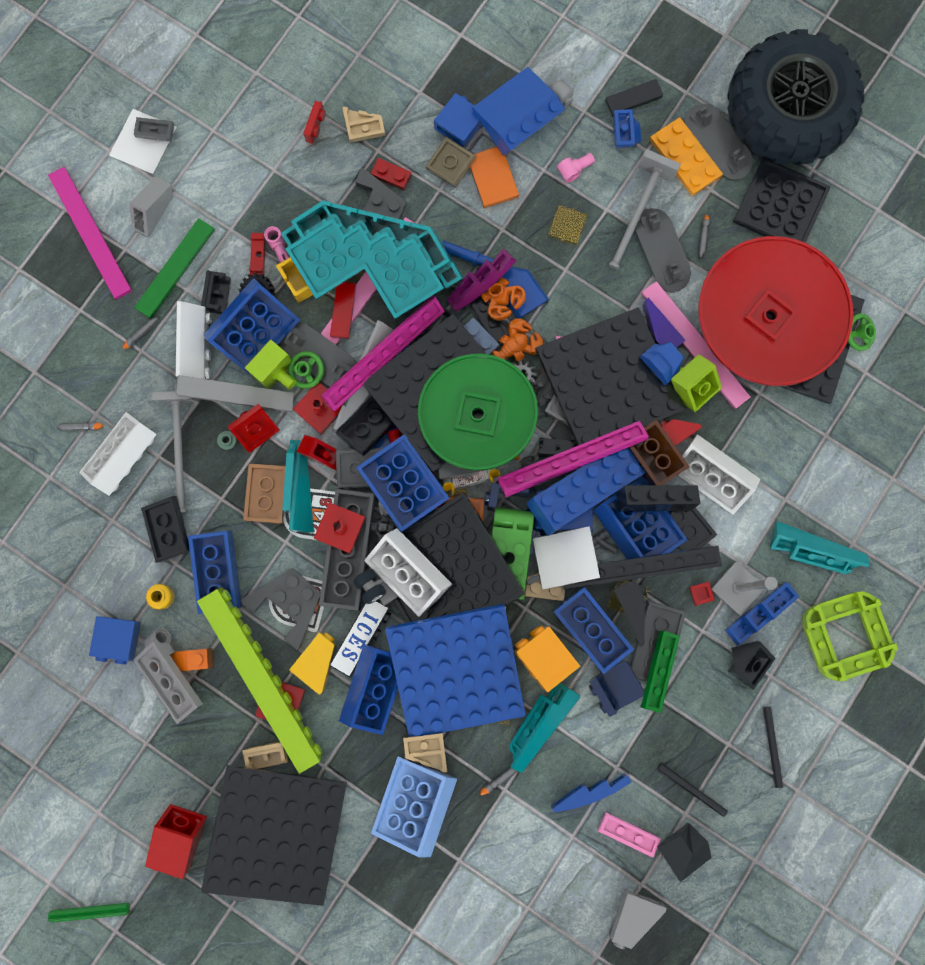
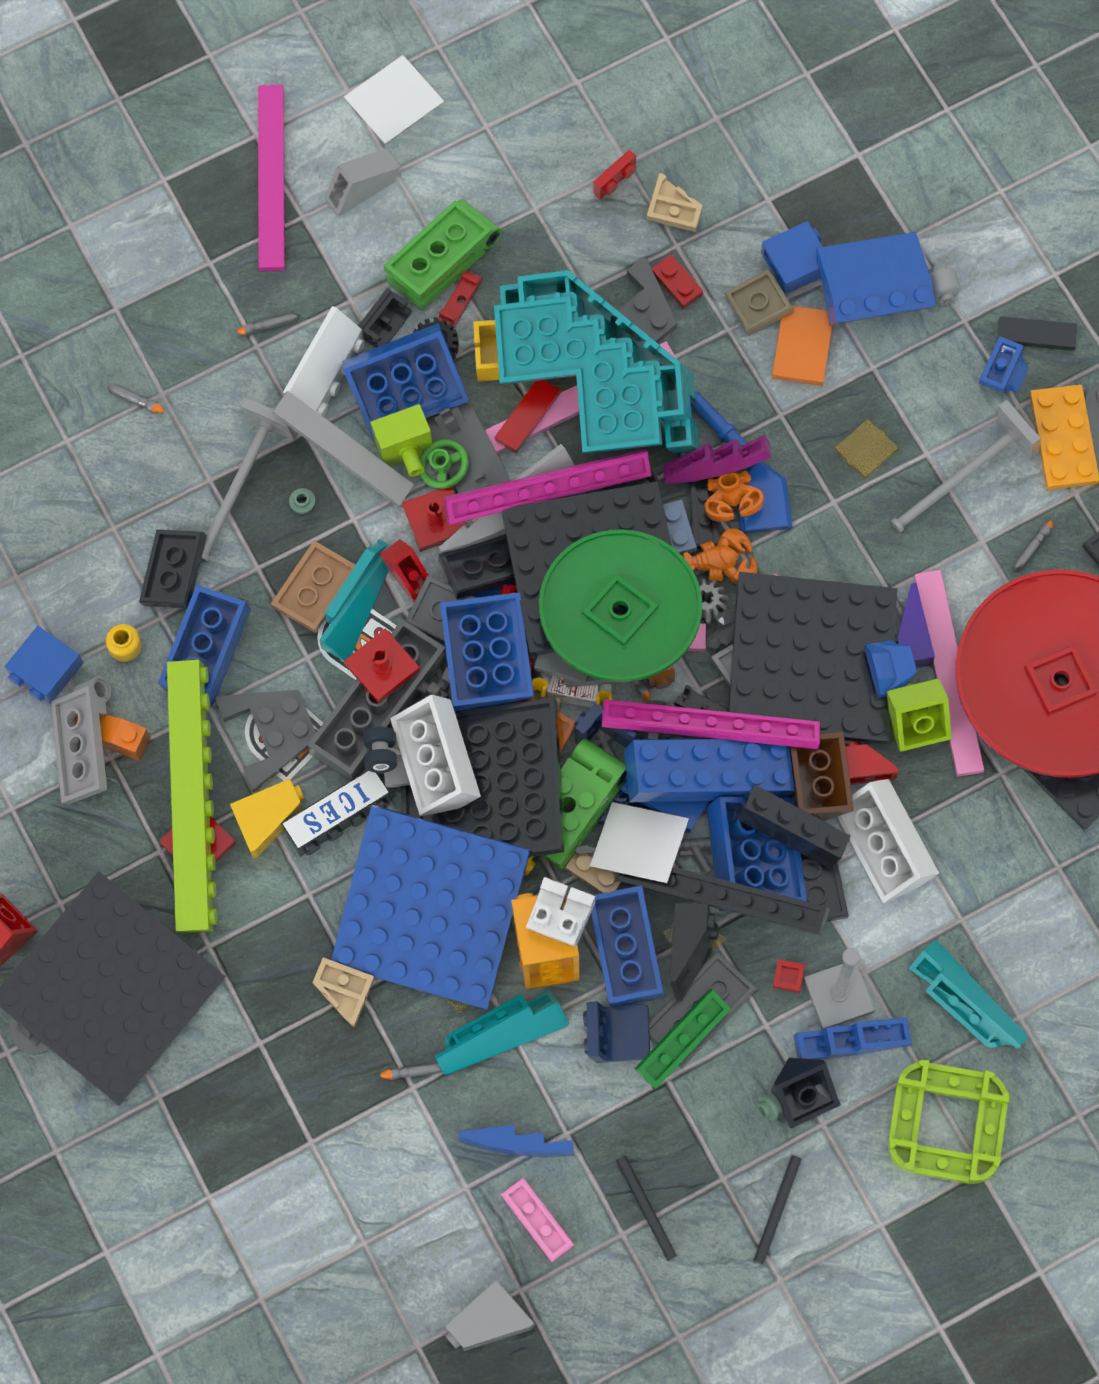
camera: 30 degrees right, 10 degrees down
white slope [79,412,157,496] -> none
dark grey plate [134,117,174,142] -> none
green tile [134,218,215,319] -> none
red tile [227,403,280,453] -> none
tan hinge [242,741,289,769] -> none
bright pink pin [264,226,290,263] -> none
blue brick [339,644,398,735] -> none
light blue slope [371,756,457,858] -> none
bright pink pin [557,153,595,183] -> none
dark grey piece [635,208,691,292] -> none
black slope [657,823,712,882] -> none
none -> bright green hinge [383,199,502,311]
none -> white hips [526,877,595,947]
none -> sand green plate [757,1094,782,1121]

